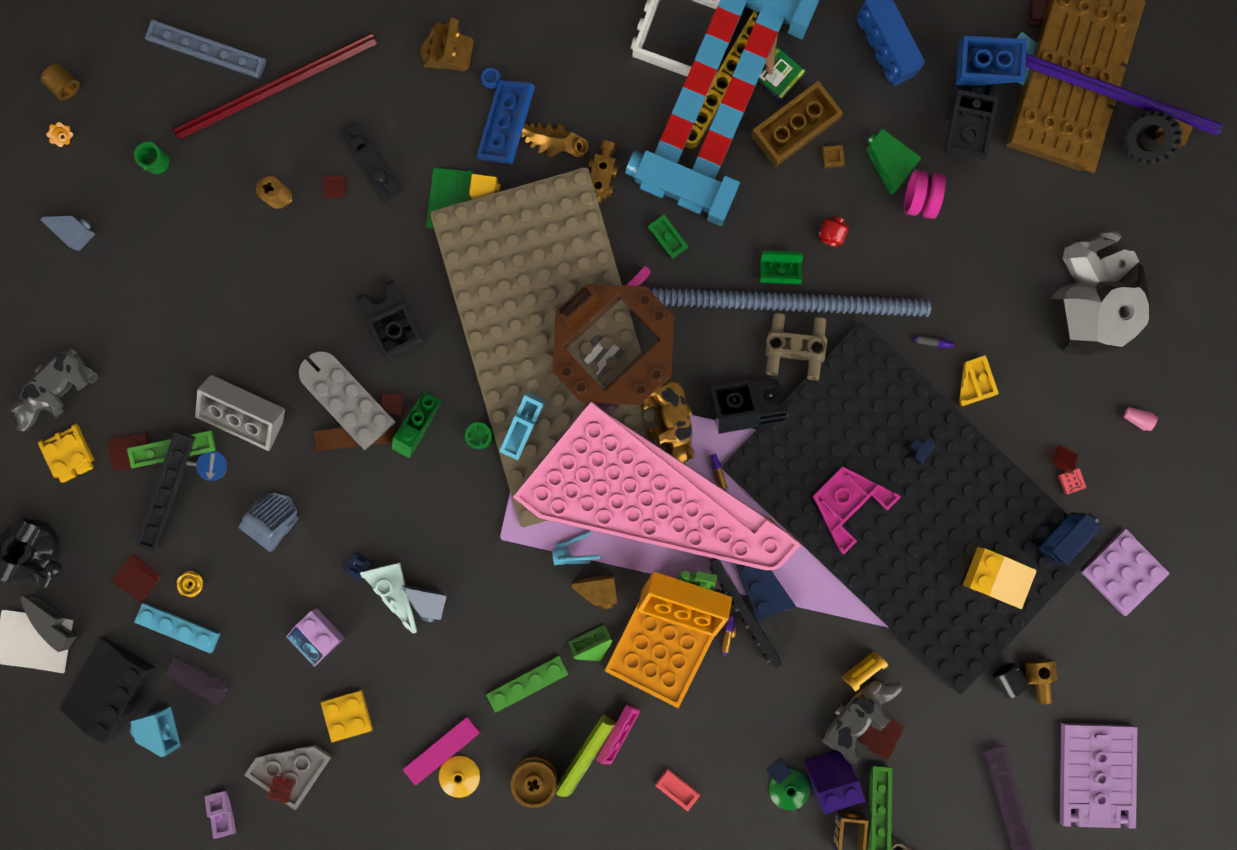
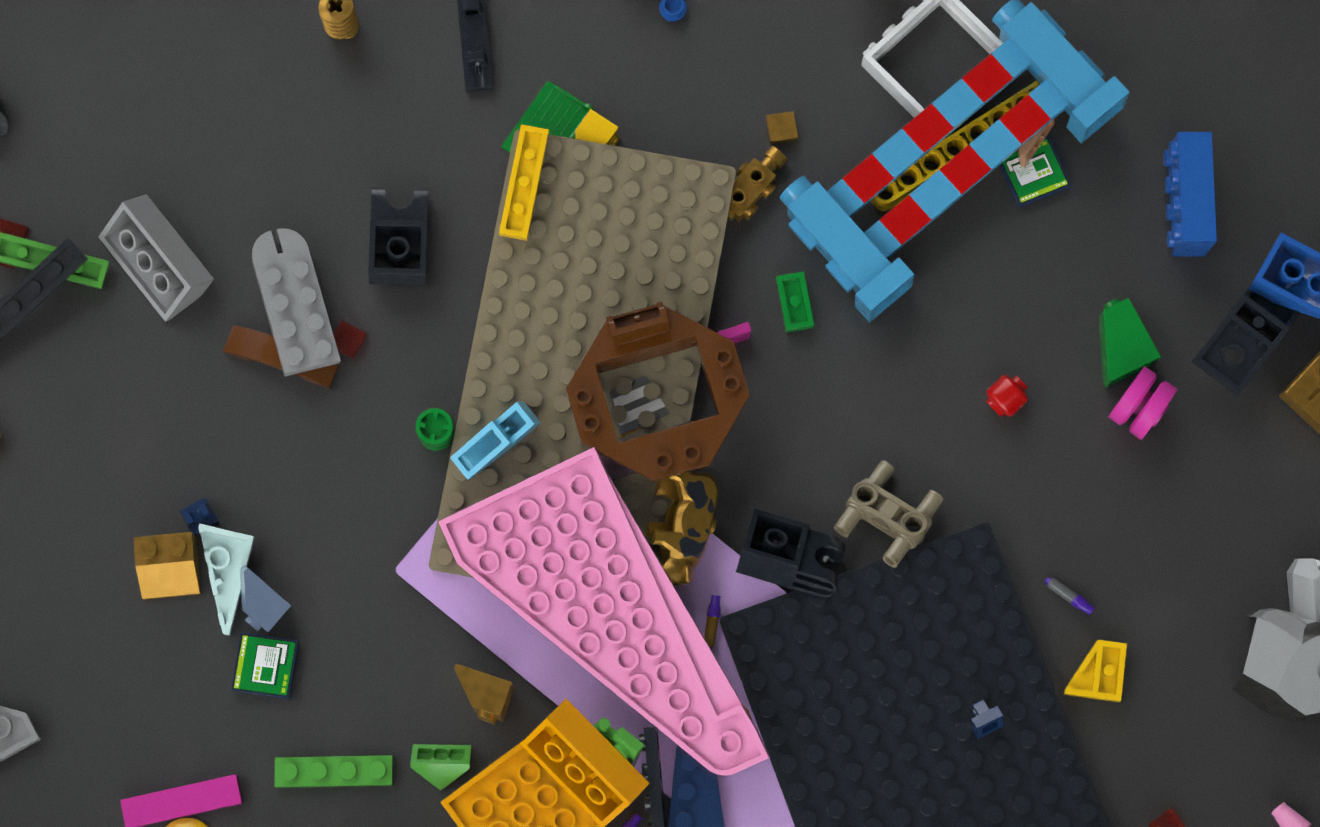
camera: 25 degrees right, 10 degrees down
blue piece [187,451,228,481] -> none
sand blue piece [238,492,299,552] -> none
lavender slope [287,608,345,667] -> none
yellow plate [321,690,373,743] -> none
clear red tile [323,176,346,199] -> none
green slope [392,392,442,458] -> none
blue plate [476,80,535,164] -> none
pearl gold plant [521,123,588,158] -> none
medium azure plant [552,531,600,565] -> none
sand blue piece [647,287,931,317] -> none
pearl gold brick [750,81,843,168] -> none
green bracket [760,250,803,284] -> none
dark pink wing [812,467,901,554] -> none
pearl gold tile [821,145,845,168] -> none
none -> pearl gold slope [134,532,201,600]
none -> tile [231,633,299,699]
none -> yellow plate [499,124,549,241]
none -> pearl gold tile [766,111,798,145]

